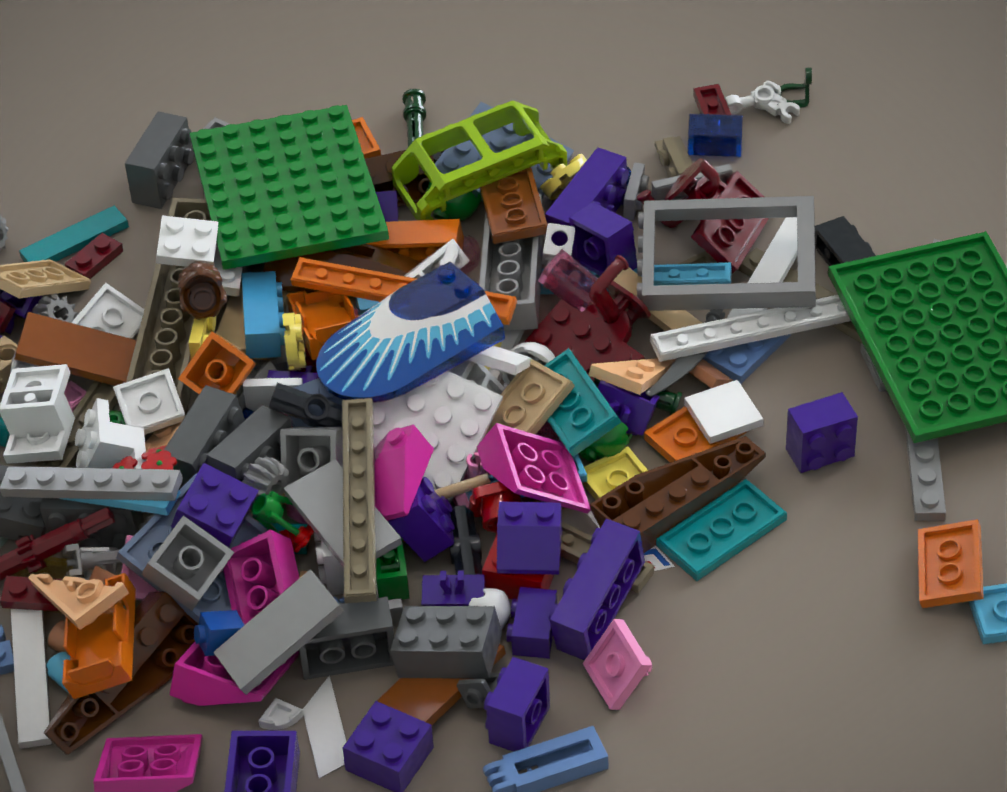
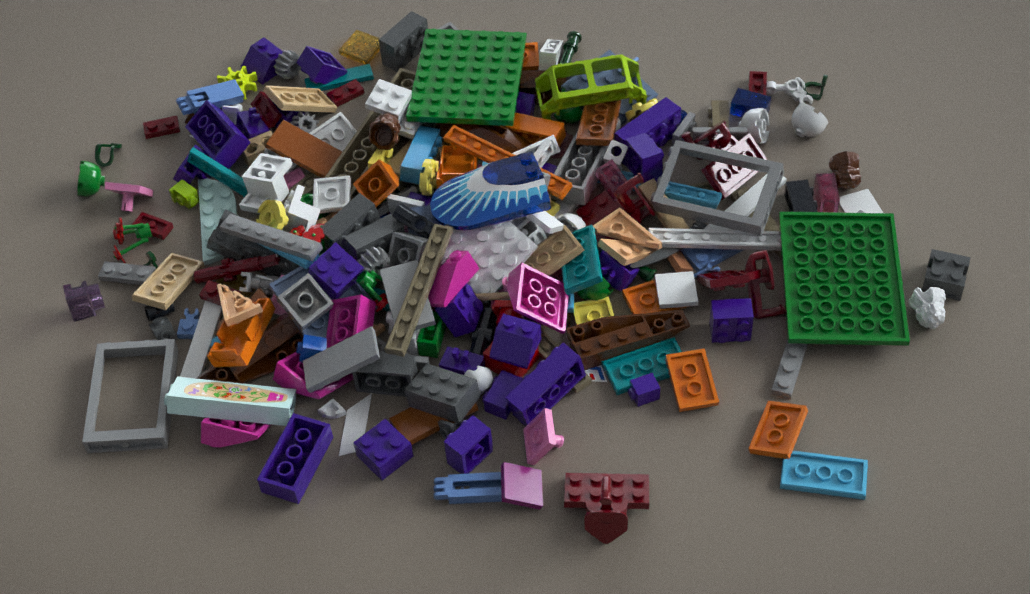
camera: 20 degrees right, 5 degrees up
none -> light aqua brick [164,377,296,426]
none -> light yellow plate [256,200,288,230]
none -> dark purple slope [296,46,348,85]
none -> clear yellow tile [339,30,380,64]
none -> tile [501,462,543,510]
none -> white slope [538,39,564,70]
none -> dark red plate [564,473,649,544]
none -> light nougat wing [593,208,662,250]
none -> dark purple brick [628,373,660,407]
none -> orange plate [665,348,719,412]
none -> medium blue hand [694,260,720,278]
none -> dark red plate [697,250,786,319]
none -> white cylinder [739,108,770,144]
none -> white cylinder [791,103,828,137]
none -> clear pink brick [813,173,840,213]
none -> reddish brown hair [829,151,861,189]
none -> white sticker [836,189,883,213]

